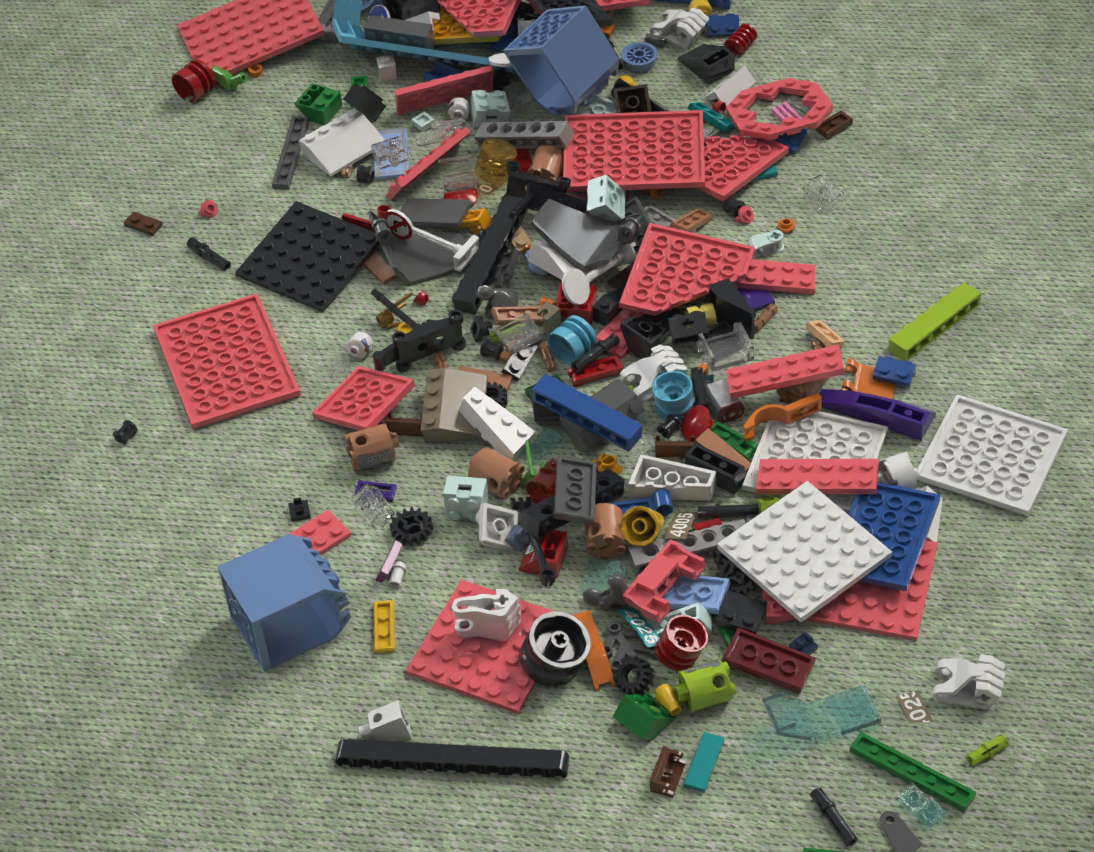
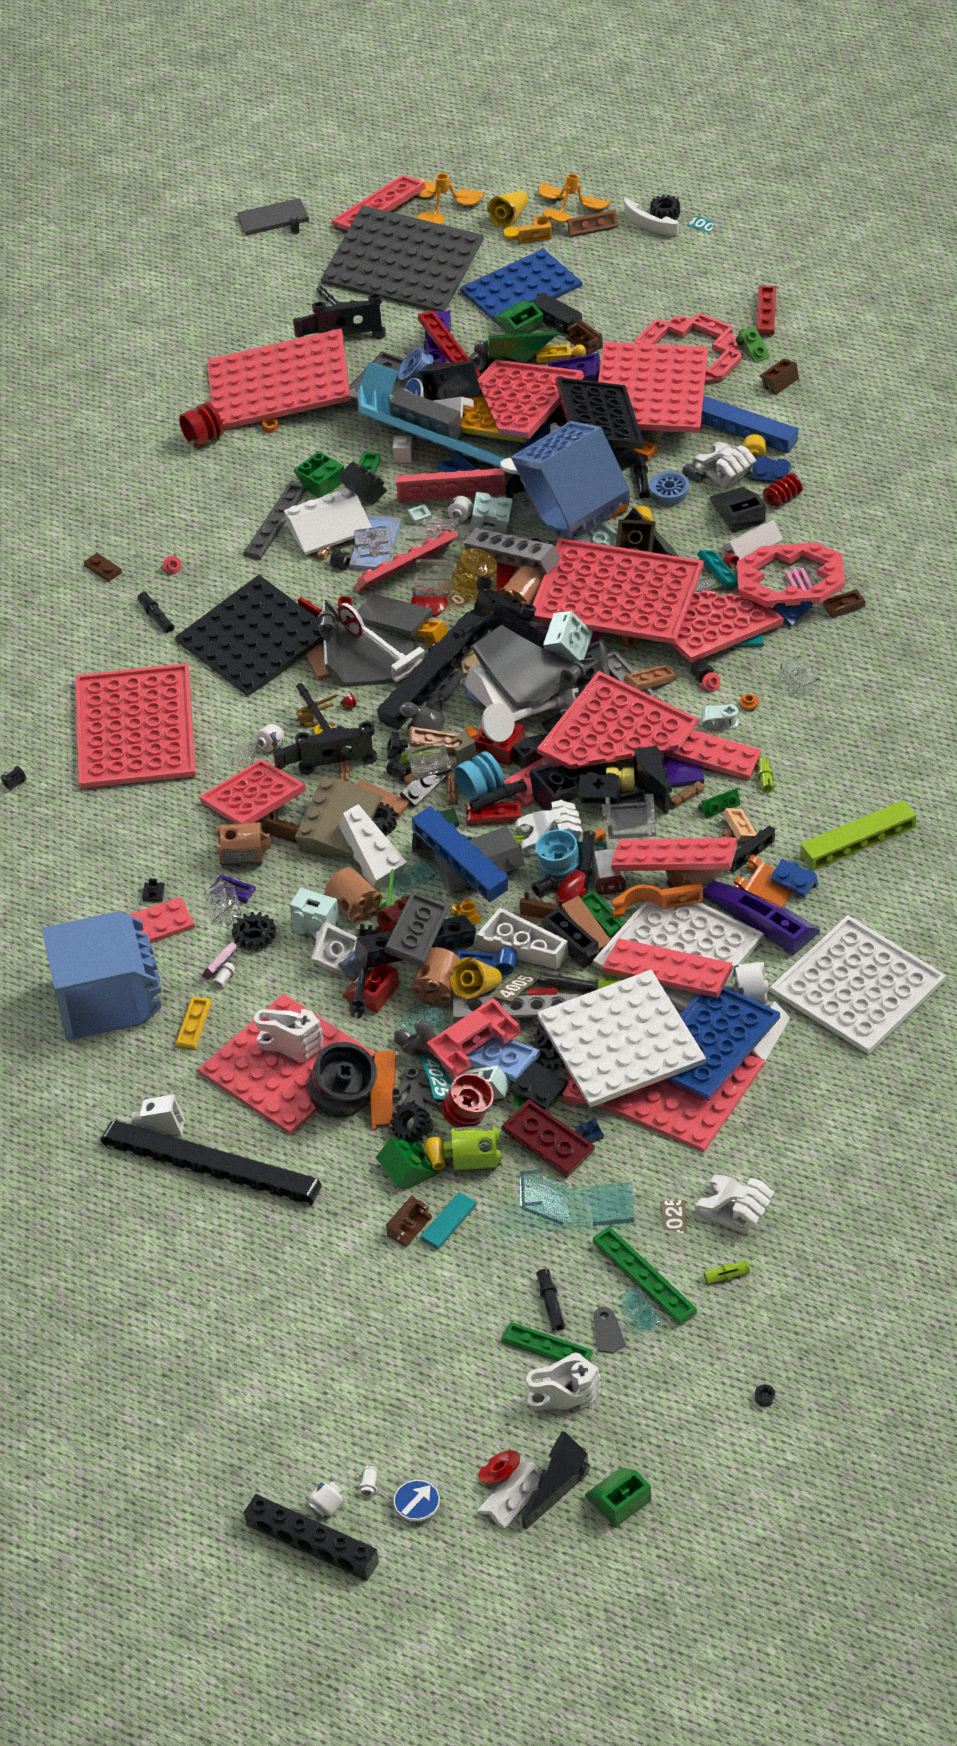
camera: 15 degrees right, 0 degrees up
bright green arm [211,65,247,91] -> none
none -> green hinge [698,788,741,818]
none -> black plate [729,825,775,873]
none -> lime pin [757,756,774,792]

